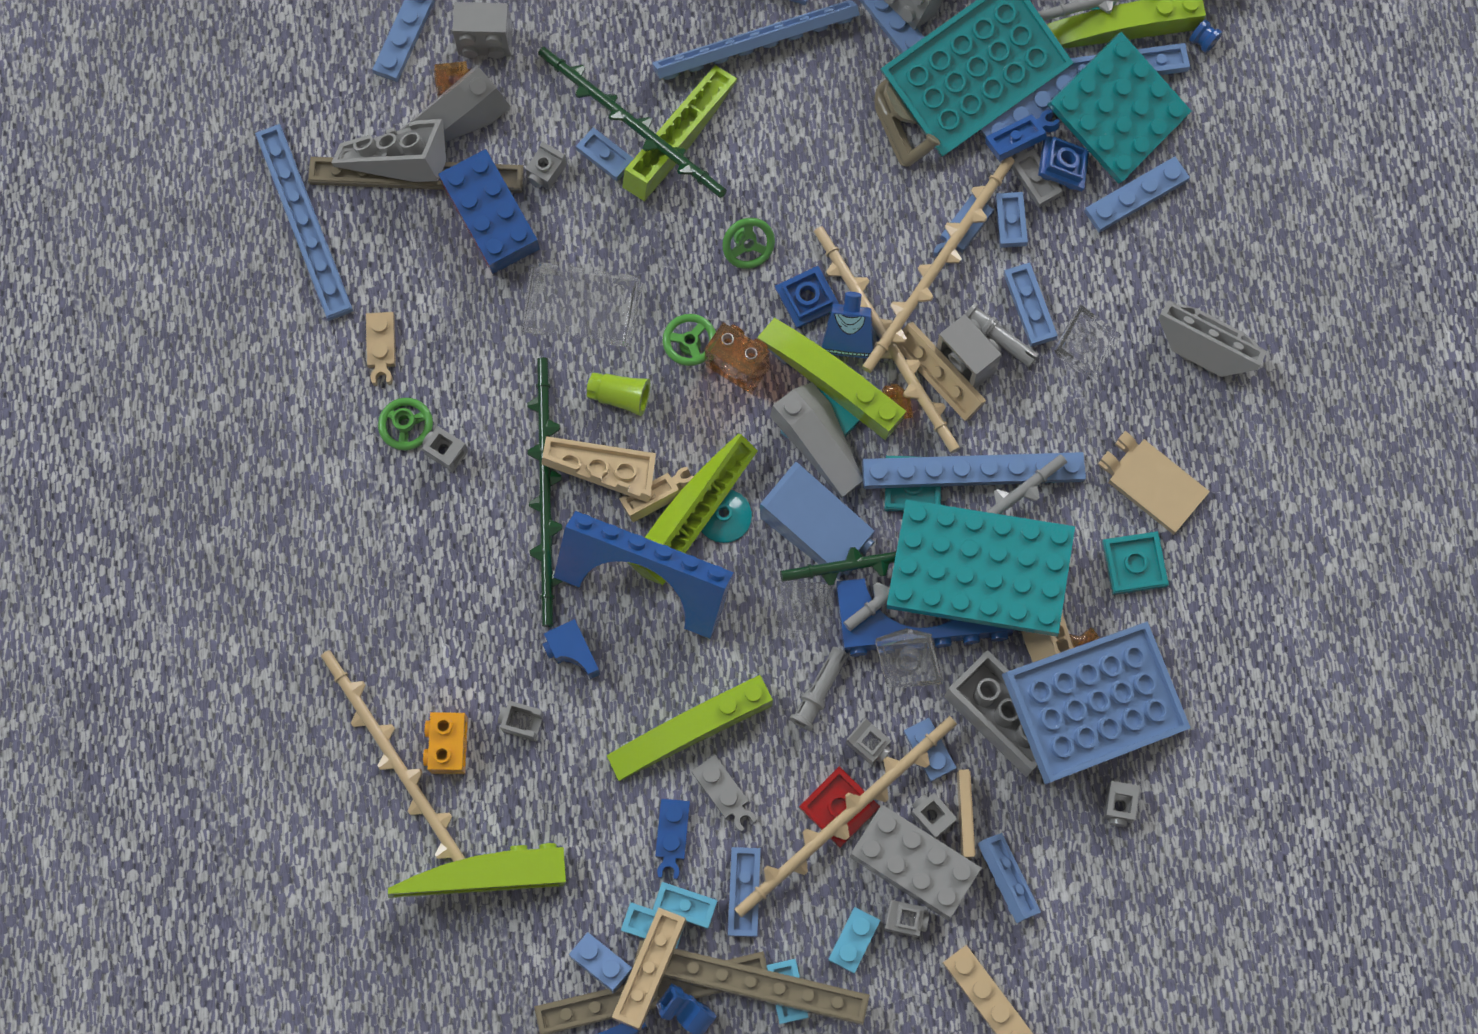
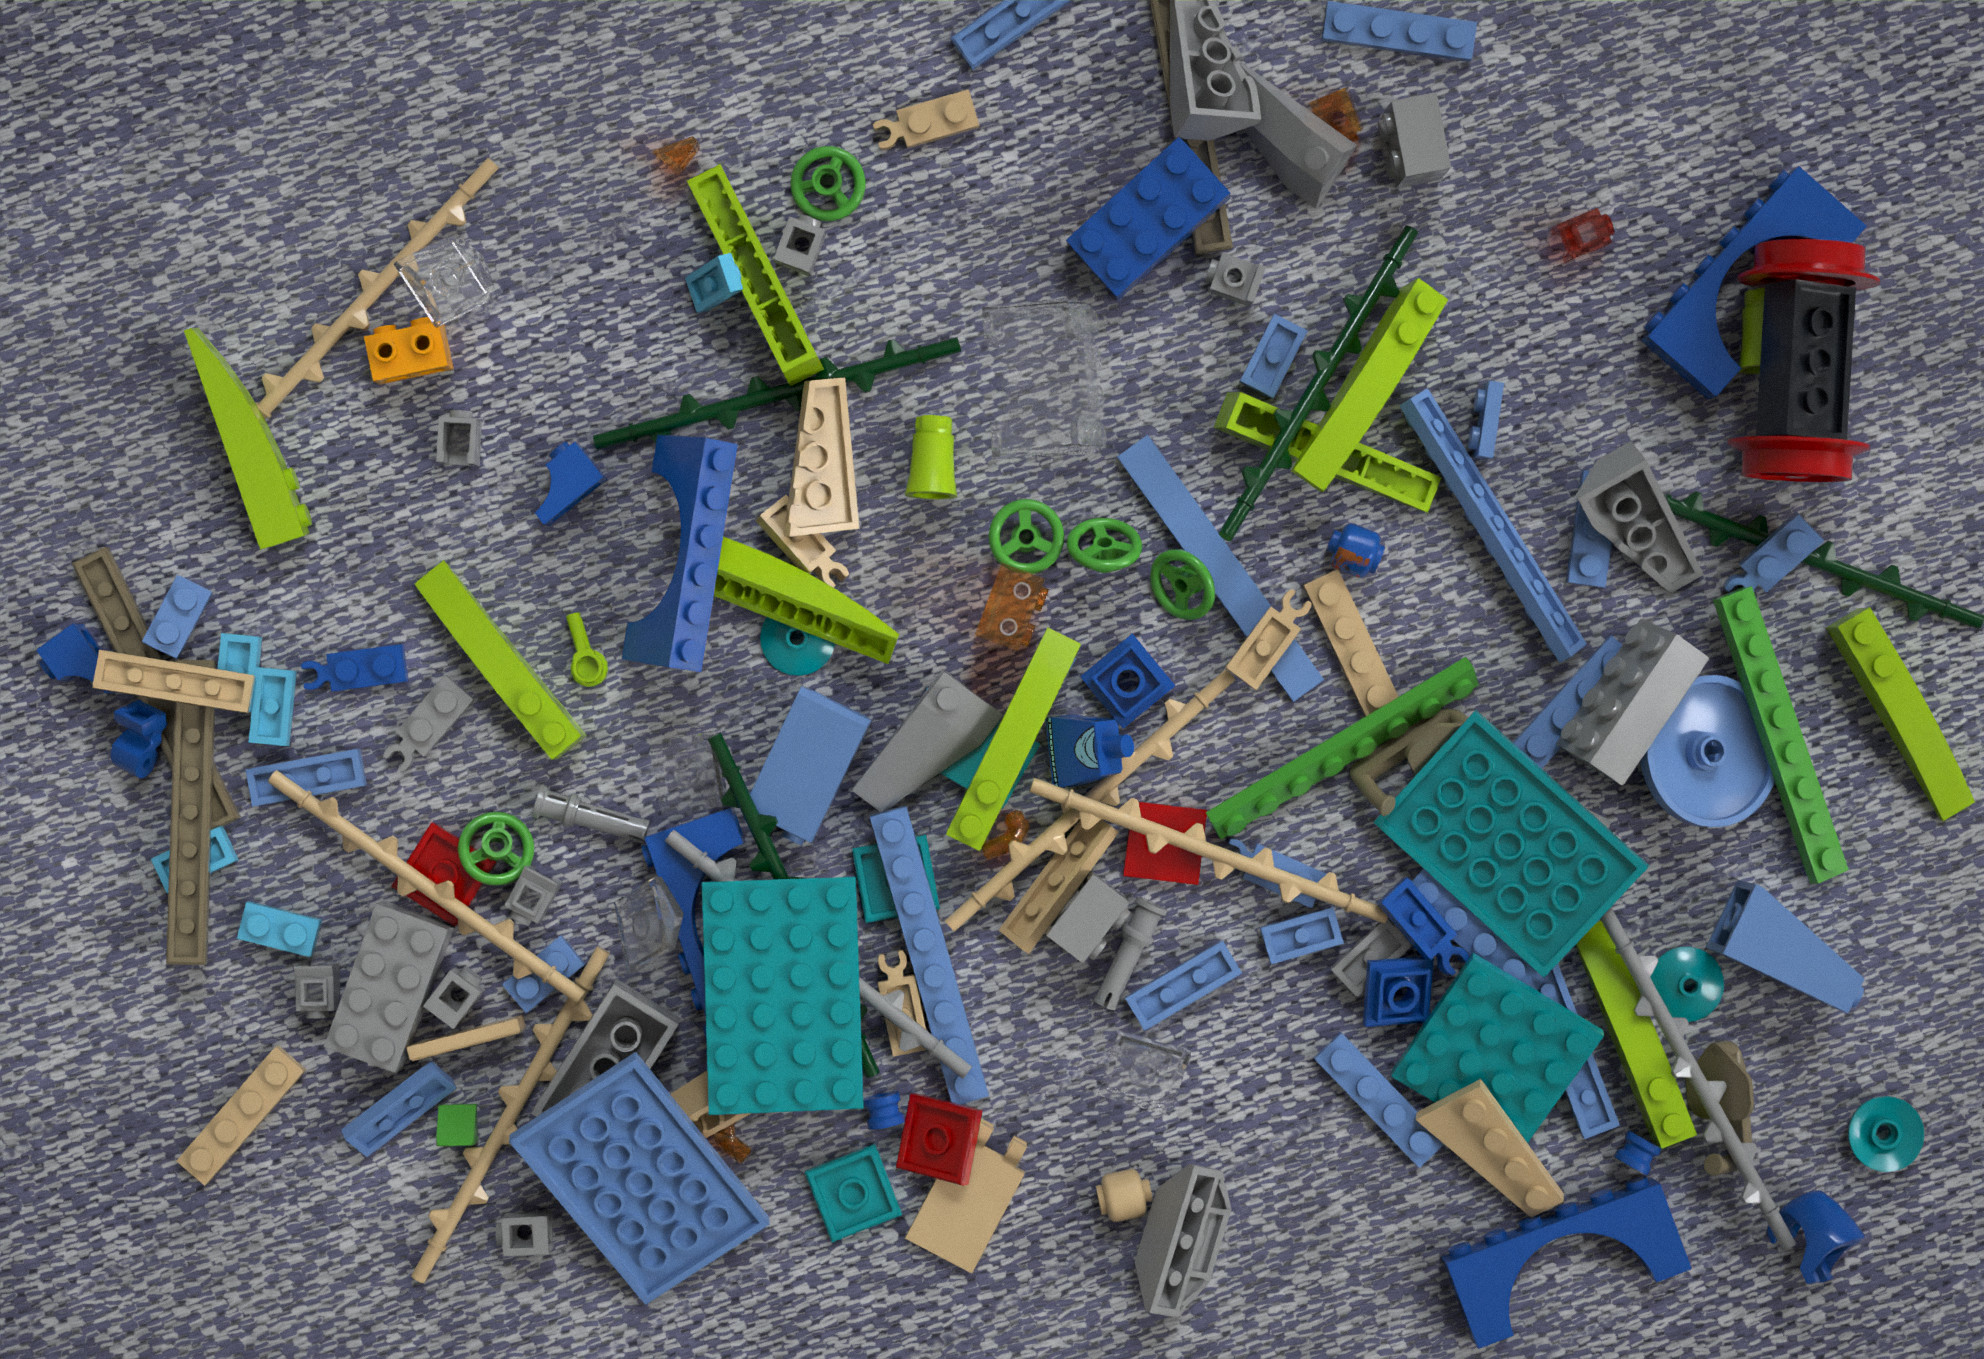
camera: 75 degrees right, 15 degrees up
none -> clear slope [394,233,498,328]
none -> tan plant [411,946,610,1283]
none -> bright green slope [436,1104,478,1146]
none -> bright green piece [458,812,534,886]
none -> lime plate [566,612,609,687]
none -> clear orange slope [652,136,700,175]
none -> medium azure plate [685,253,743,313]
none -> lime slope [687,164,824,387]
none -> blue wheel [863,1091,905,1130]
none -> tan plate [878,949,927,1057]
none -> red tile [896,1093,983,1186]
none -> bright green piece [1067,518,1142,573]
none -> tan head [1096,1169,1153,1222]
none -> medium blue tile [1117,435,1324,702]
none -> red tile [1123,801,1207,885]
none -> bright green plate [1206,657,1479,840]
none -> tan plate [1225,589,1312,690]
none -> lime slope [1291,278,1448,492]
none -> tan plate [1303,569,1399,717]
none -> blue head [1326,523,1385,578]
none -> tan wing [1416,1079,1564,1218]
none -> blue arch [1441,1176,1692,1349]
none -> medium blue plate [1468,381,1504,461]

